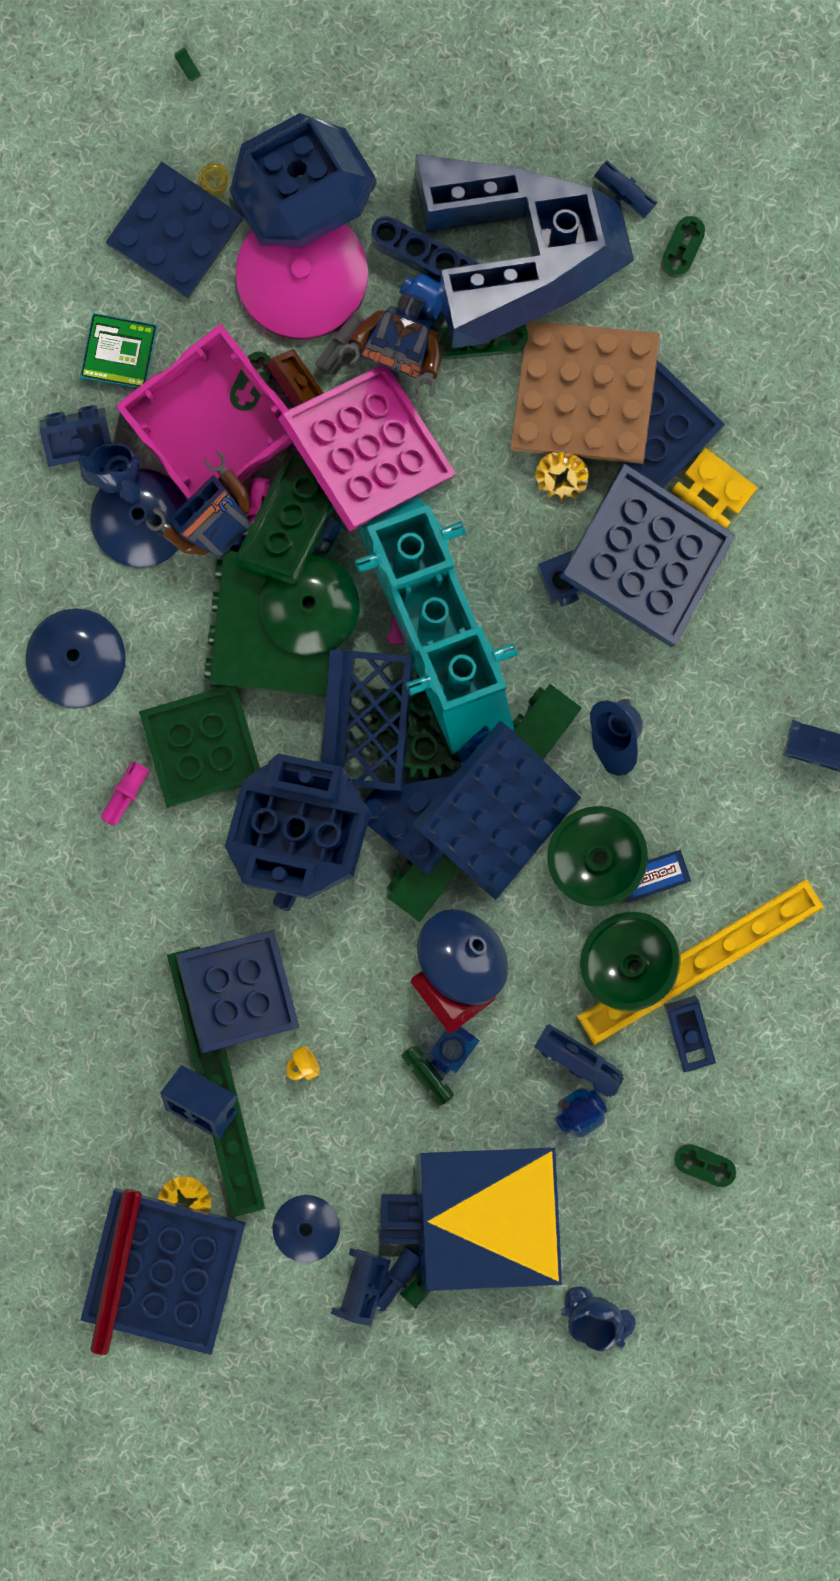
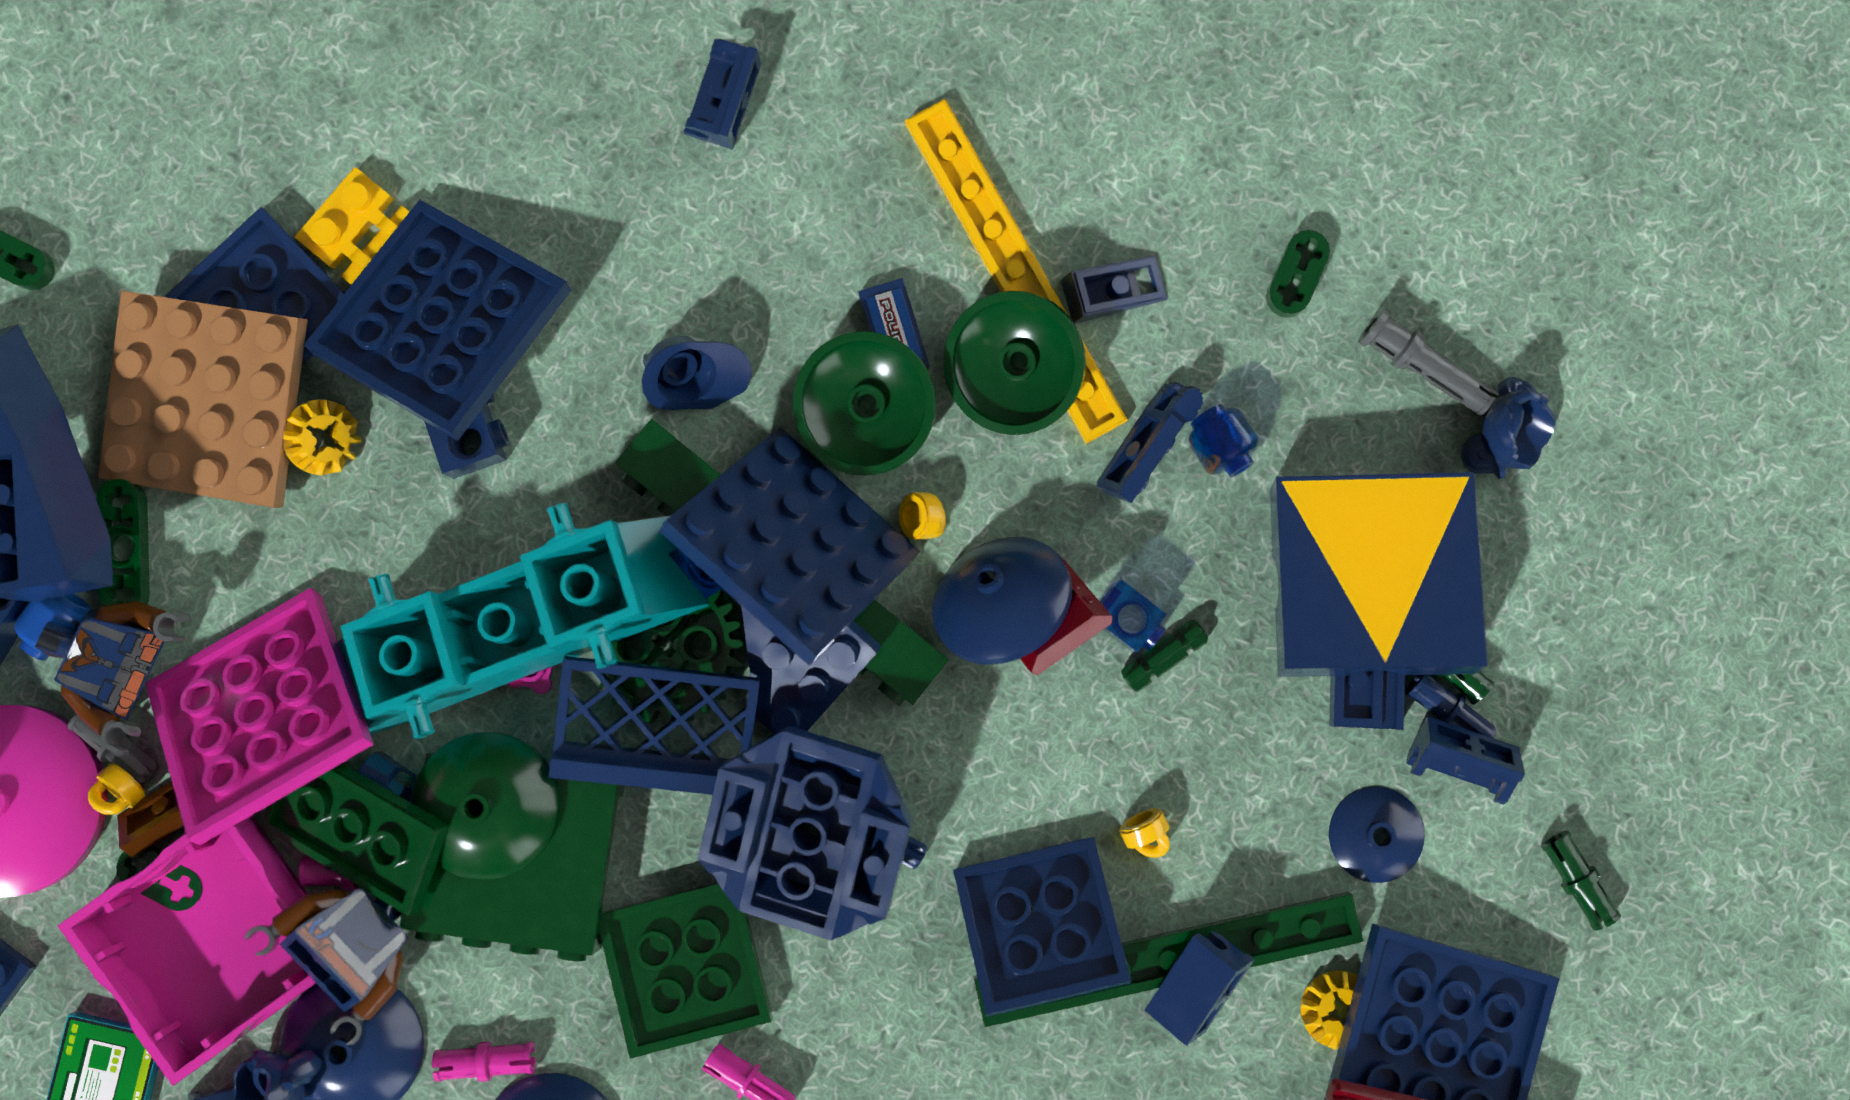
camera: 80 degrees left, 0 degrees up
none -> yellow tile [88,763,145,815]
none -> dark pink pin [432,1041,536,1082]
none -> yellow tile [898,492,946,539]
none -> dark grey pin [1358,307,1498,416]
none -> dark green pin [1541,831,1621,931]

